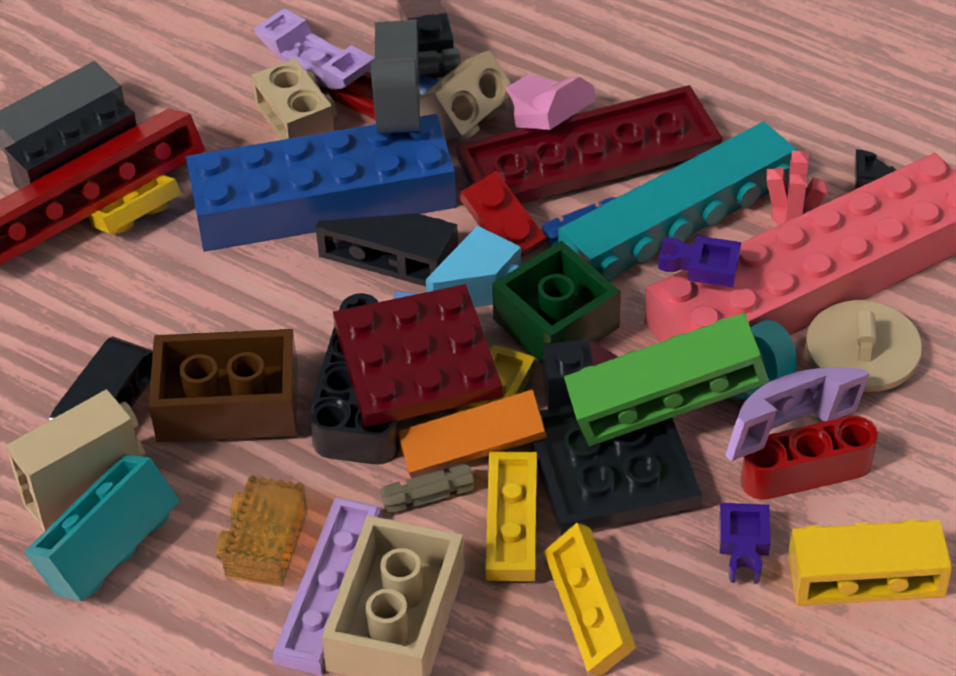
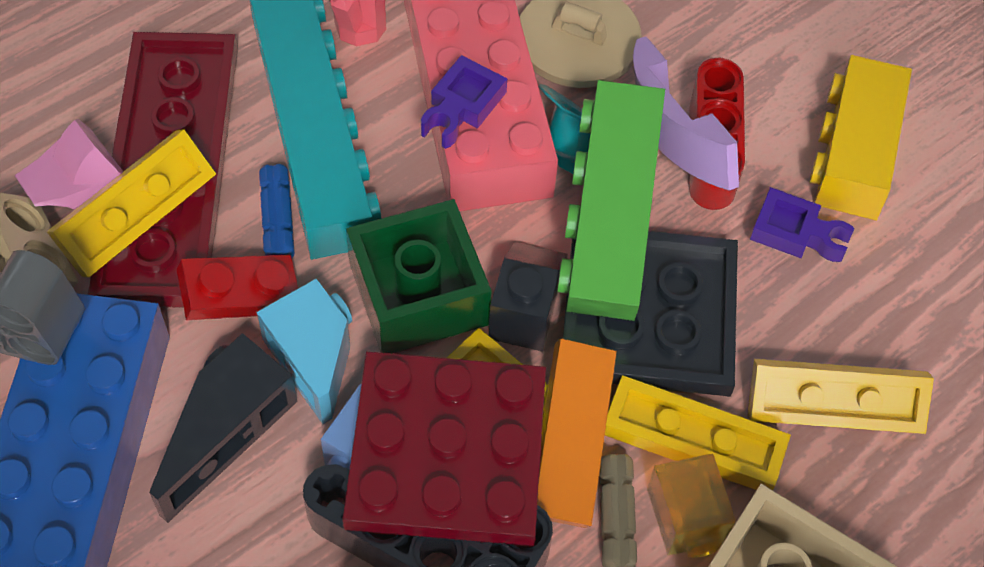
camera: 75 degrees left, 10 degrees up
none -> yellow plate [47,130,216,277]
none -> clear yellow brick [647,453,736,558]

